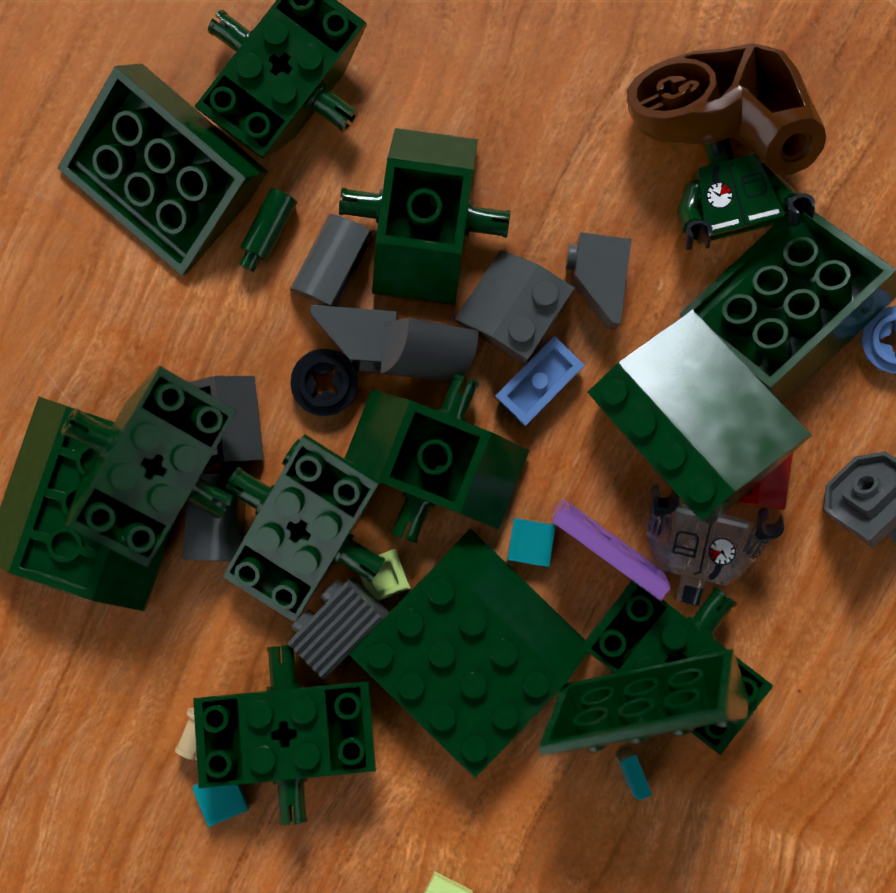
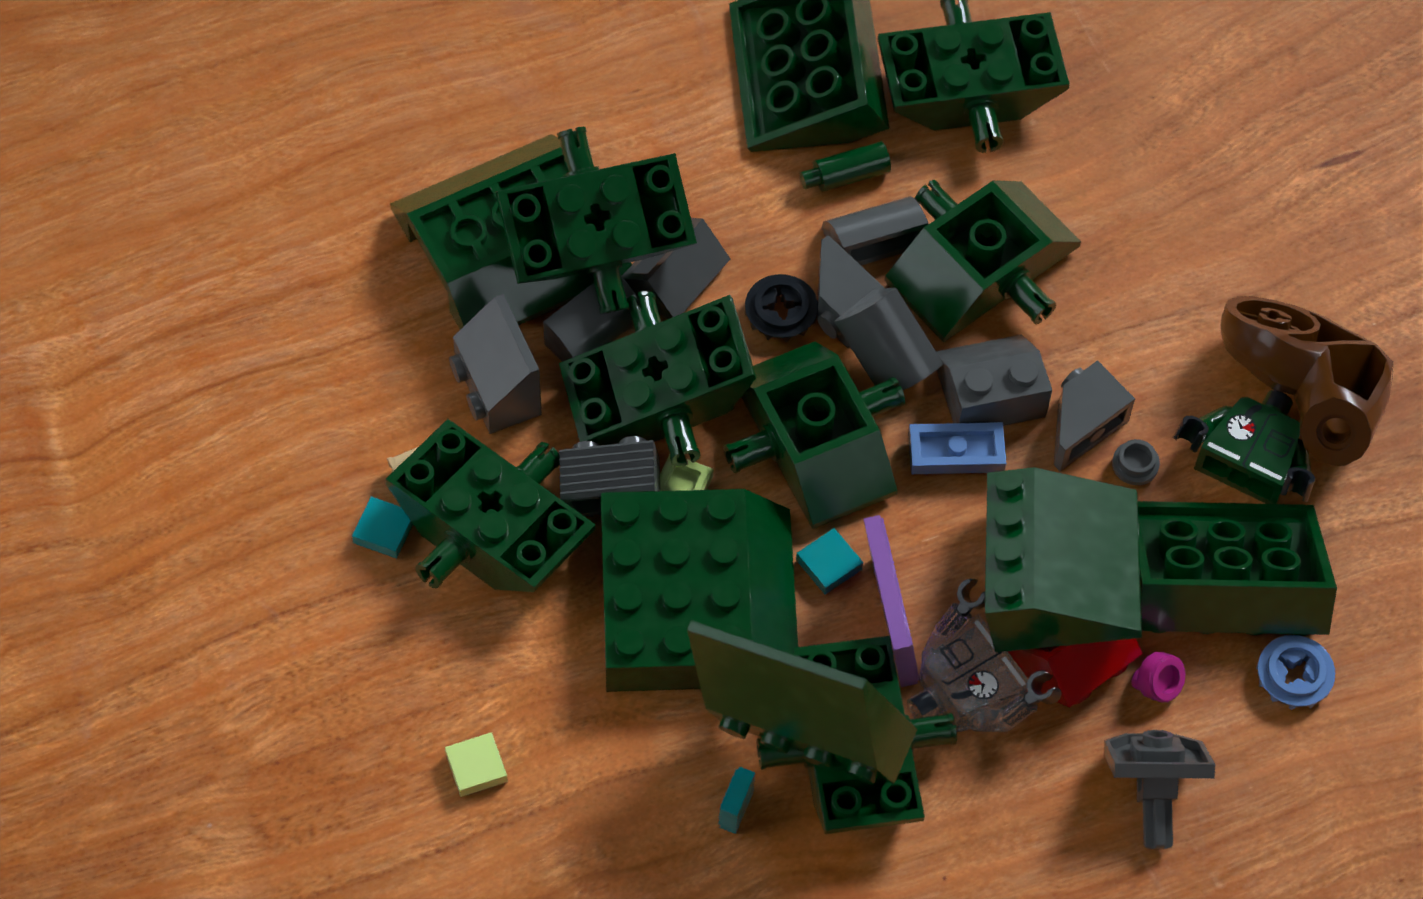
camera: 45 degrees right, 25 degrees down
none -> dark grey slope [449,294,542,434]
none -> dark grey plate [1112,439,1160,485]
none -> dark pink tile [1131,652,1186,702]

